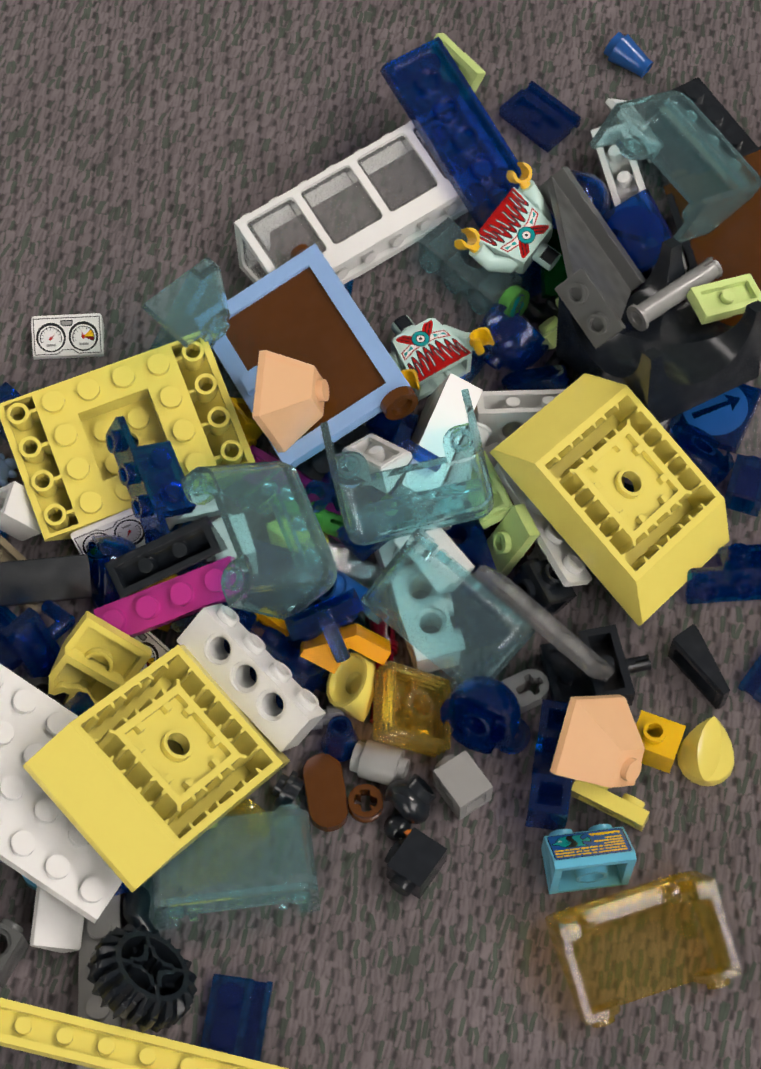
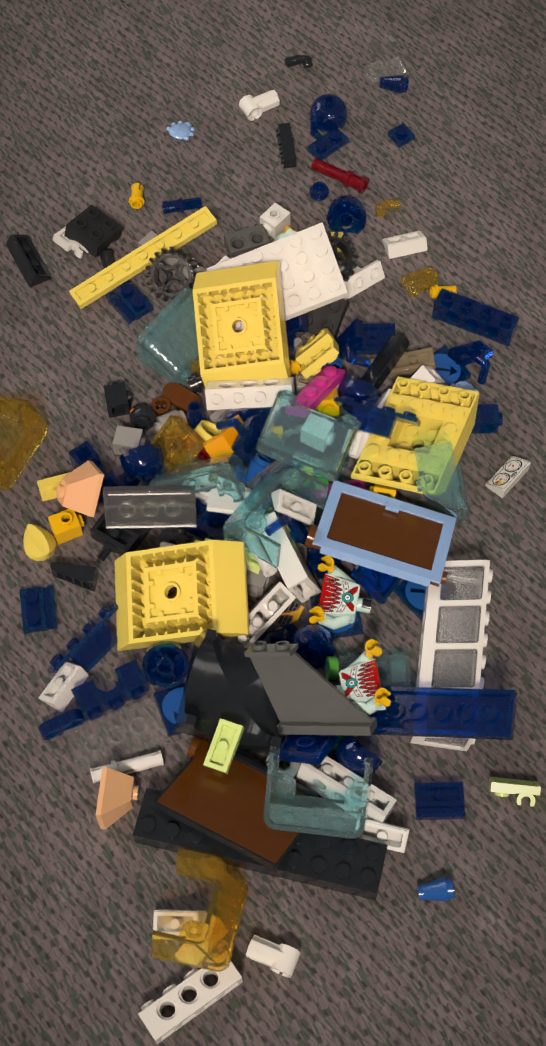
camera: 135 degrees right, 0 degrees up
black slope [105,516,228,599] -> none
light nougat slope [252,350,329,453] -> none
medium azure slope [541,824,637,894] -> none
light grey pin [627,257,723,331] -> none

